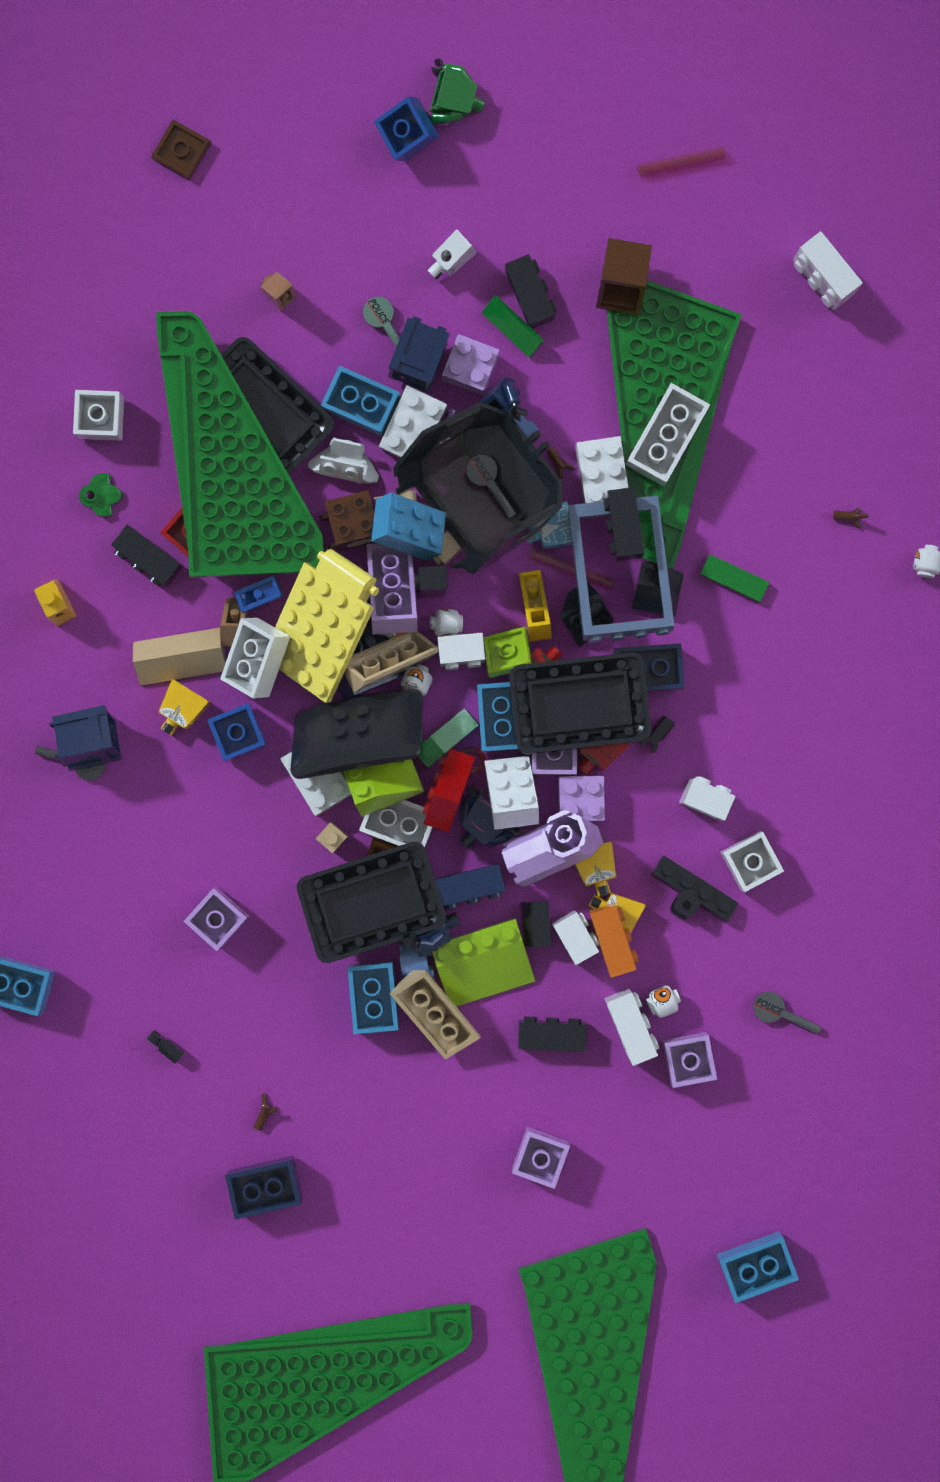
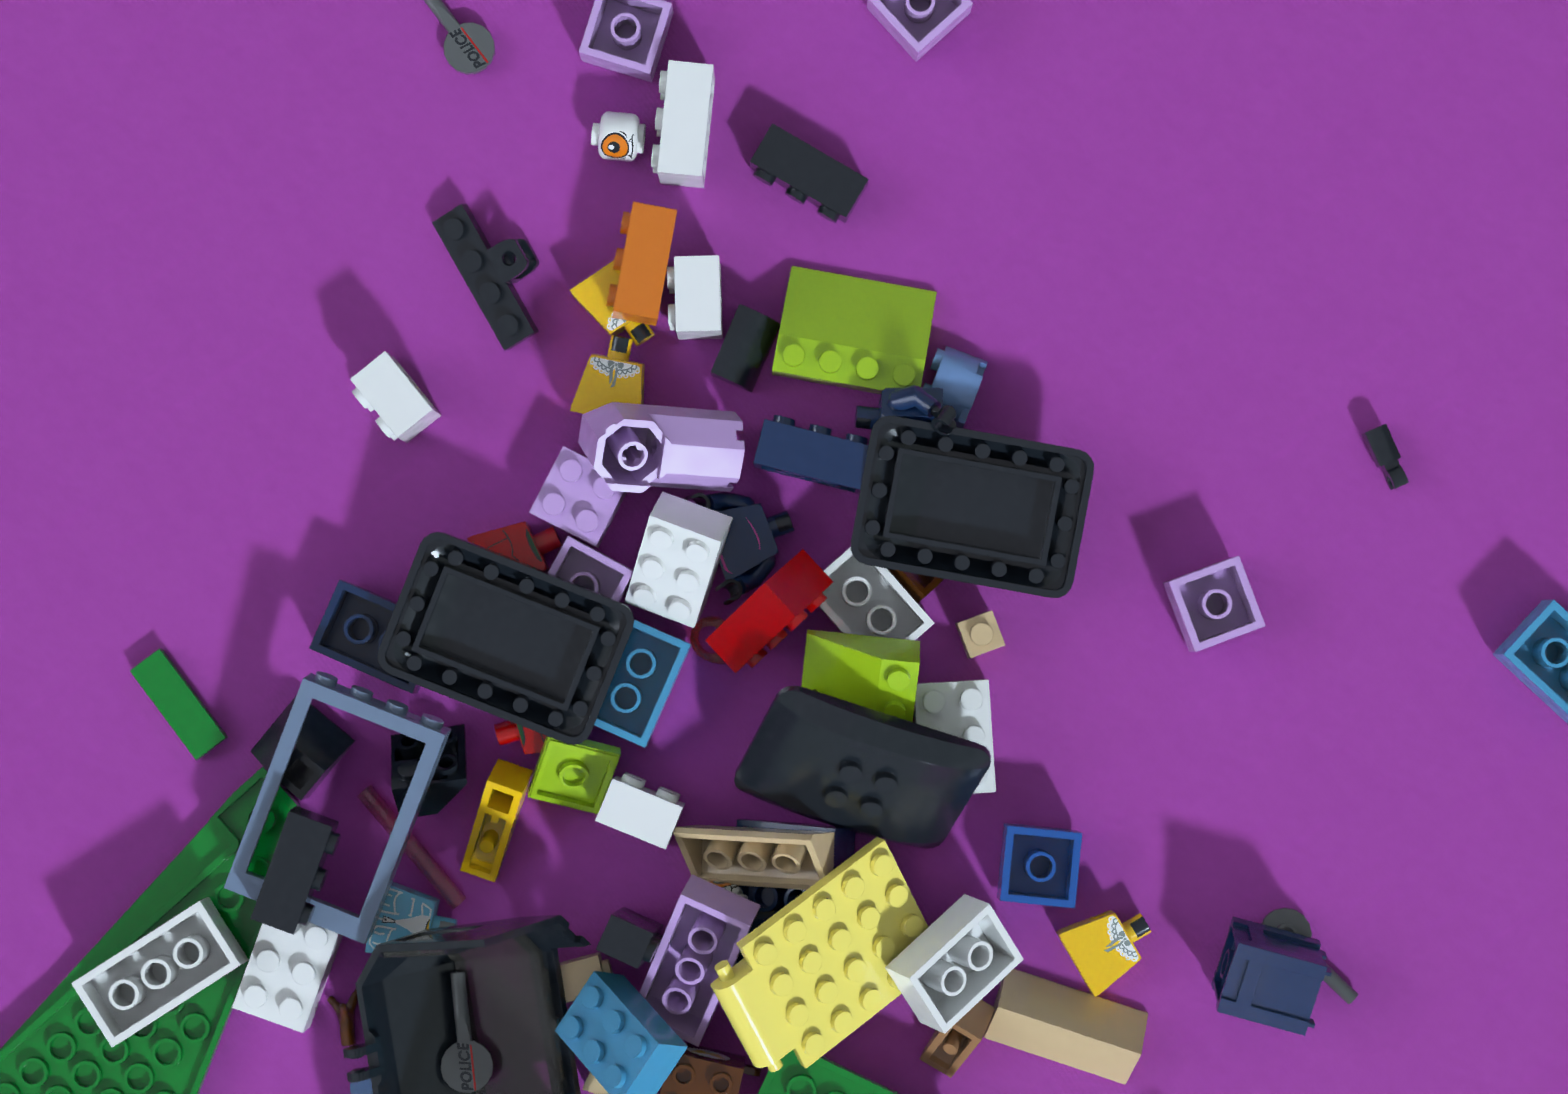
camera: 155 degrees left, 0 degrees up
dark blue brick [225,1155,303,1220] -> none
blue slope [234,575,284,613] -> none
reddish brown bar [253,1093,278,1131] -> none
dark azure brick [347,961,399,1034] -> none
tan slope [390,970,481,1060] -> none
white head [400,664,433,696] -> none
slope [418,709,478,768] -> none
white head [430,609,463,637] -> none
black bar [641,715,675,754] -> none
white brick [720,831,784,892] -> none

